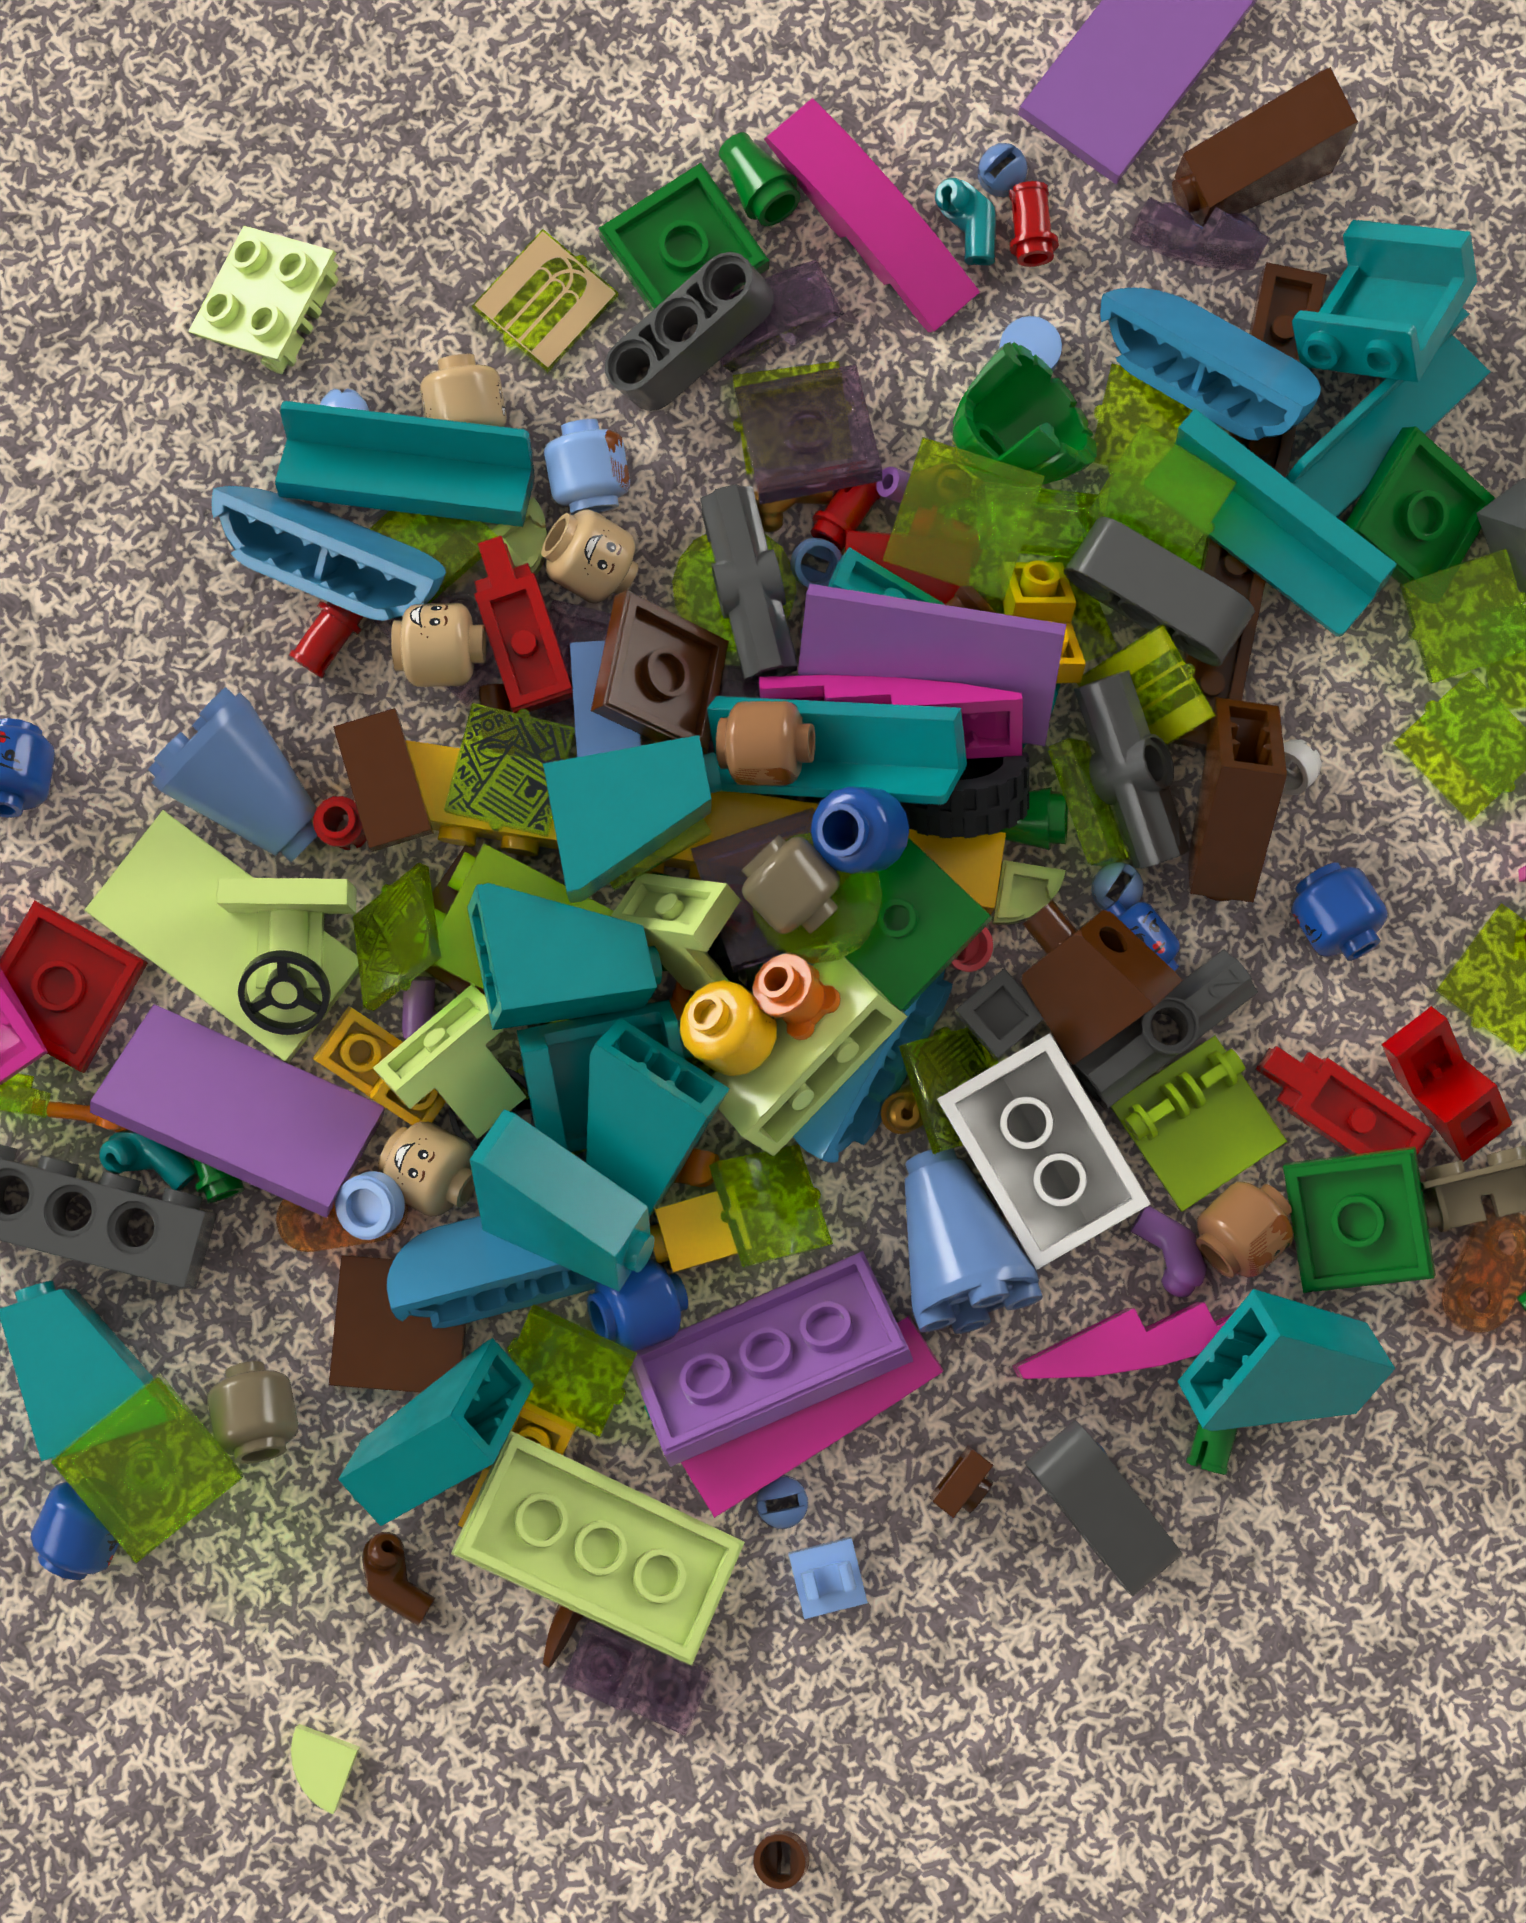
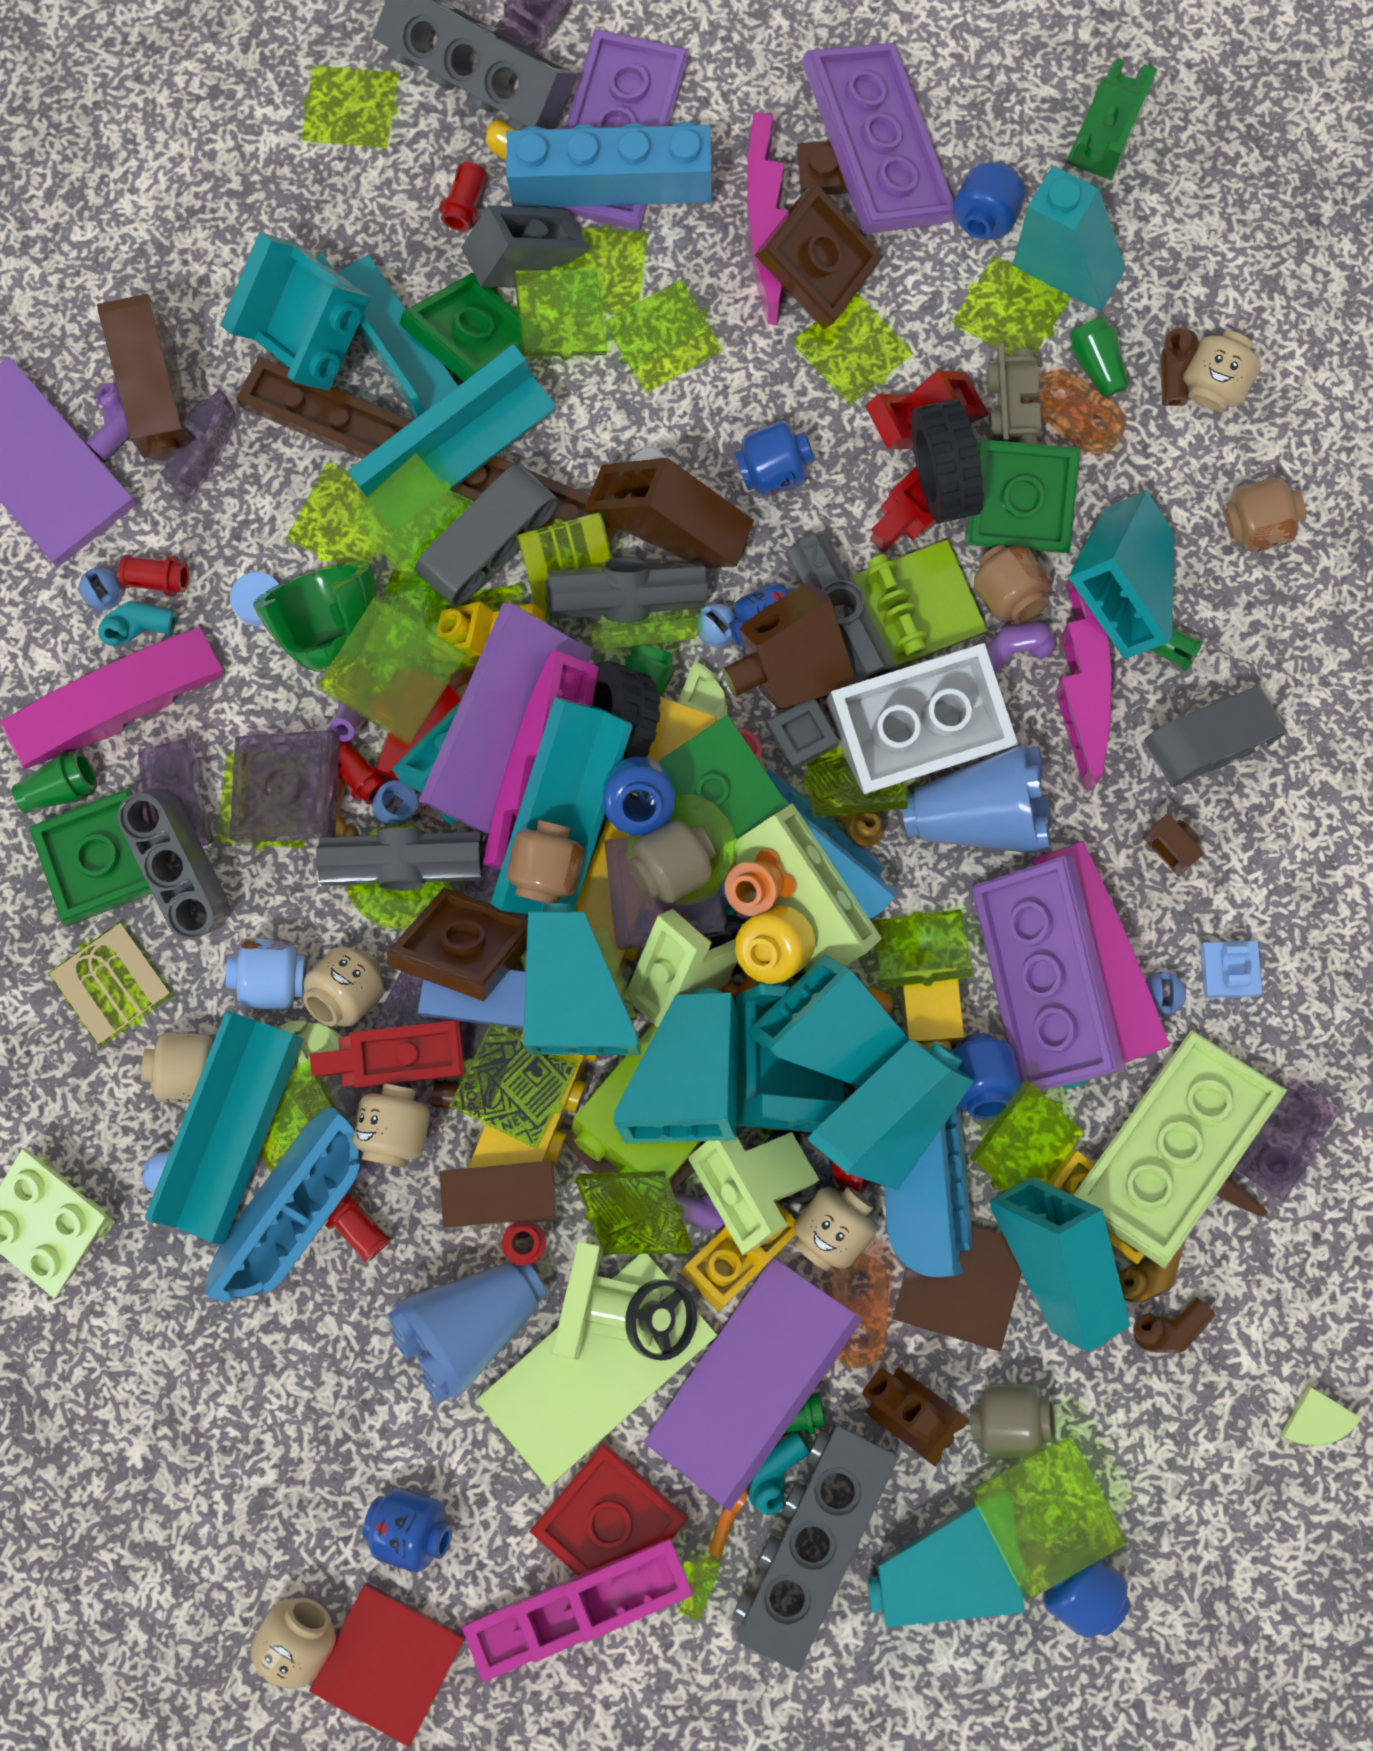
camera: 70 degrees left, 5 degrees down
light blue tile [335,1171,405,1240] -> none
dark azure brick [1100,287,1321,440] -> none
none -> medium lavender arm [85,383,130,461]
none -> reddish brown hips [862,1367,969,1467]
none -> black tyre [911,398,984,524]
none -> pearl gold arm [1119,1241,1185,1303]
none -> medium nougat head [1224,478,1307,552]

